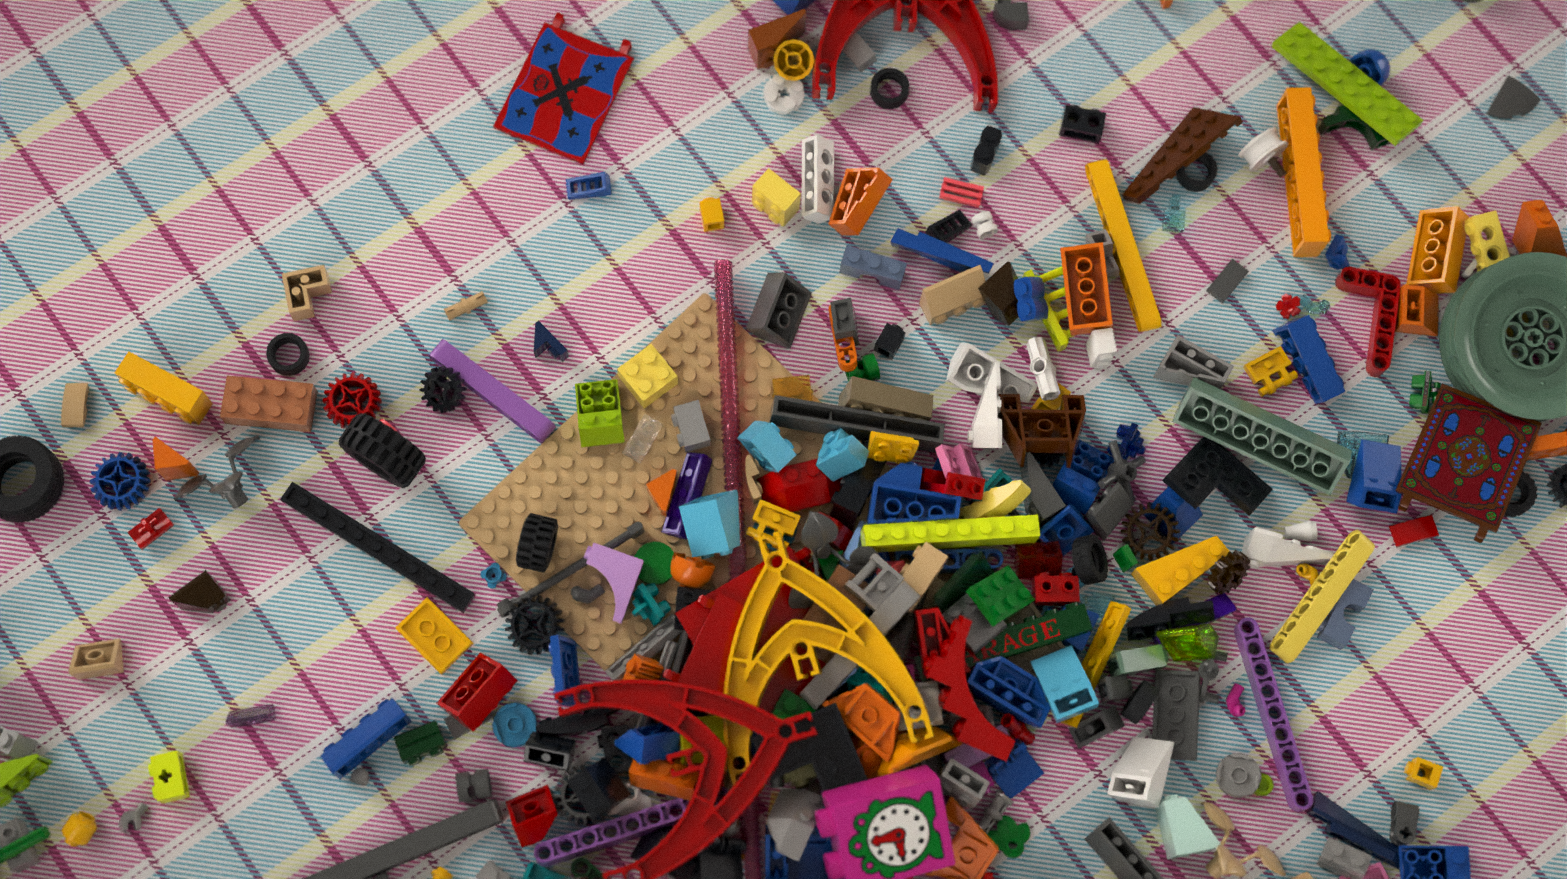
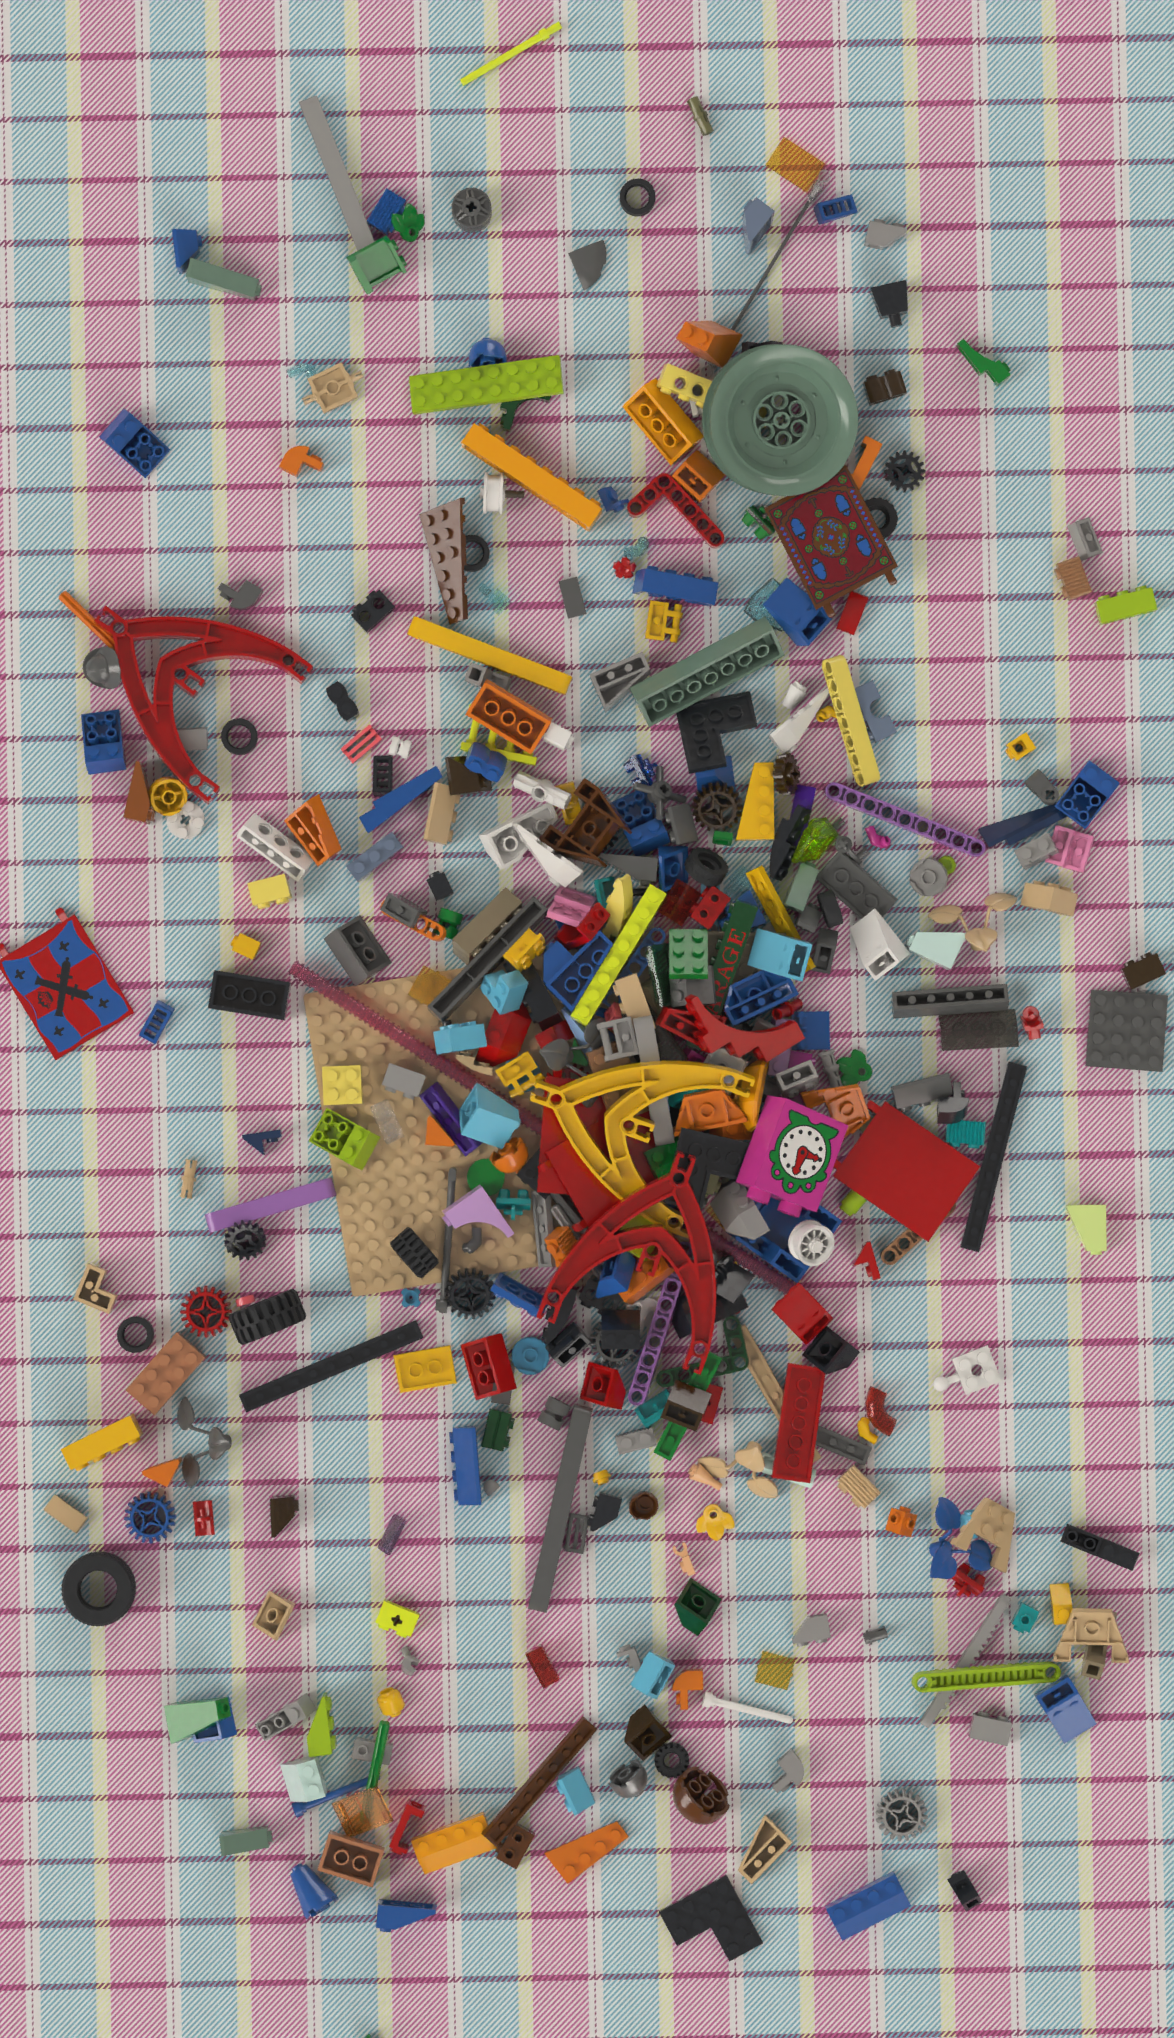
camera: 50 degrees left, 15 degrees up
none -> black brick [208,970,291,1021]

